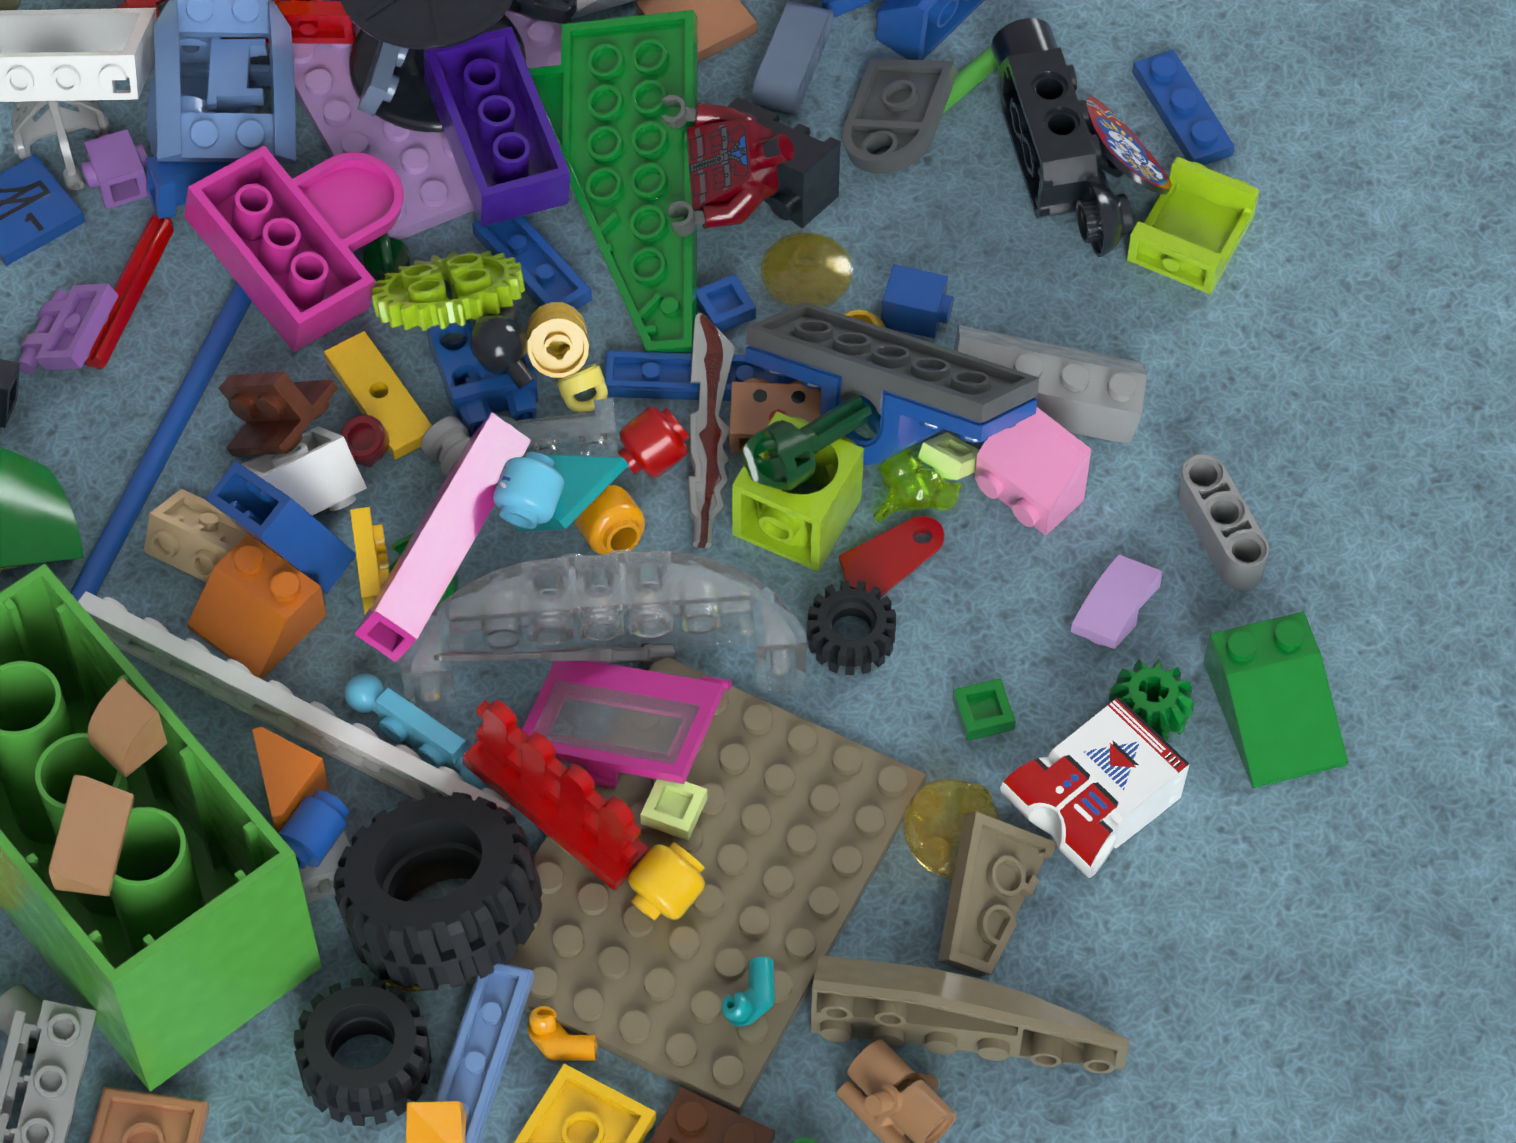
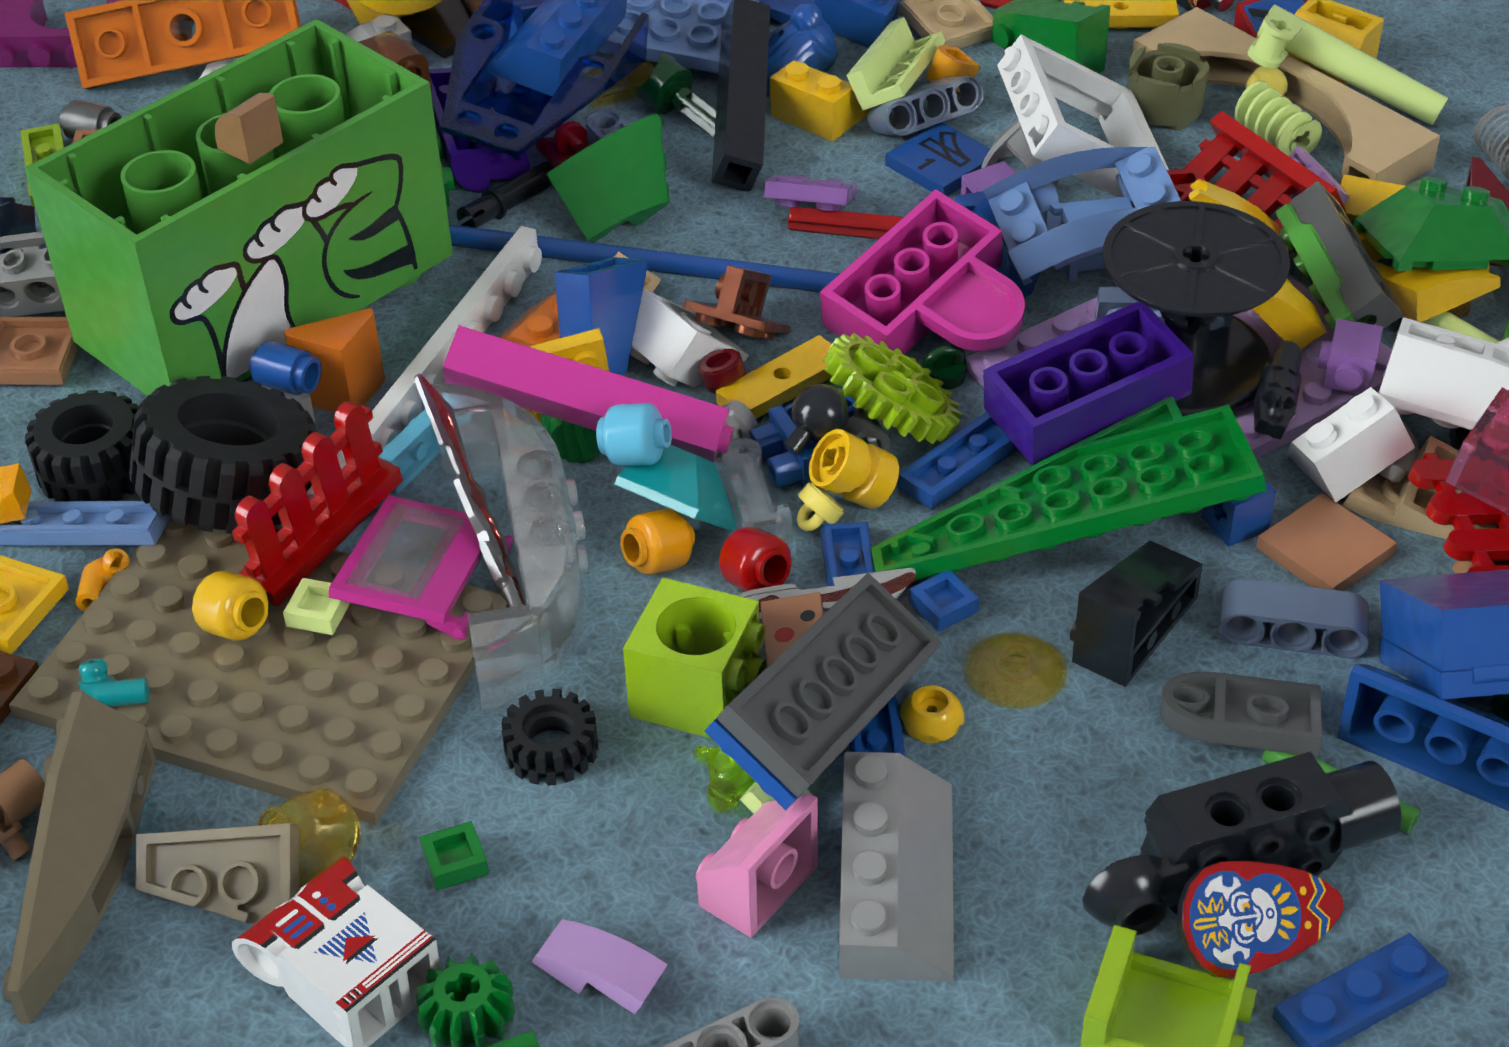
camera: 85 degrees right, 15 degrees down
medium nougat slope [49,775,135,896] -> none
dark red torso [661,95,794,237] -> none
dark green piece [742,395,872,490] -> none
red piece [839,516,945,596] -> none
blue brick [881,264,954,339] -> none

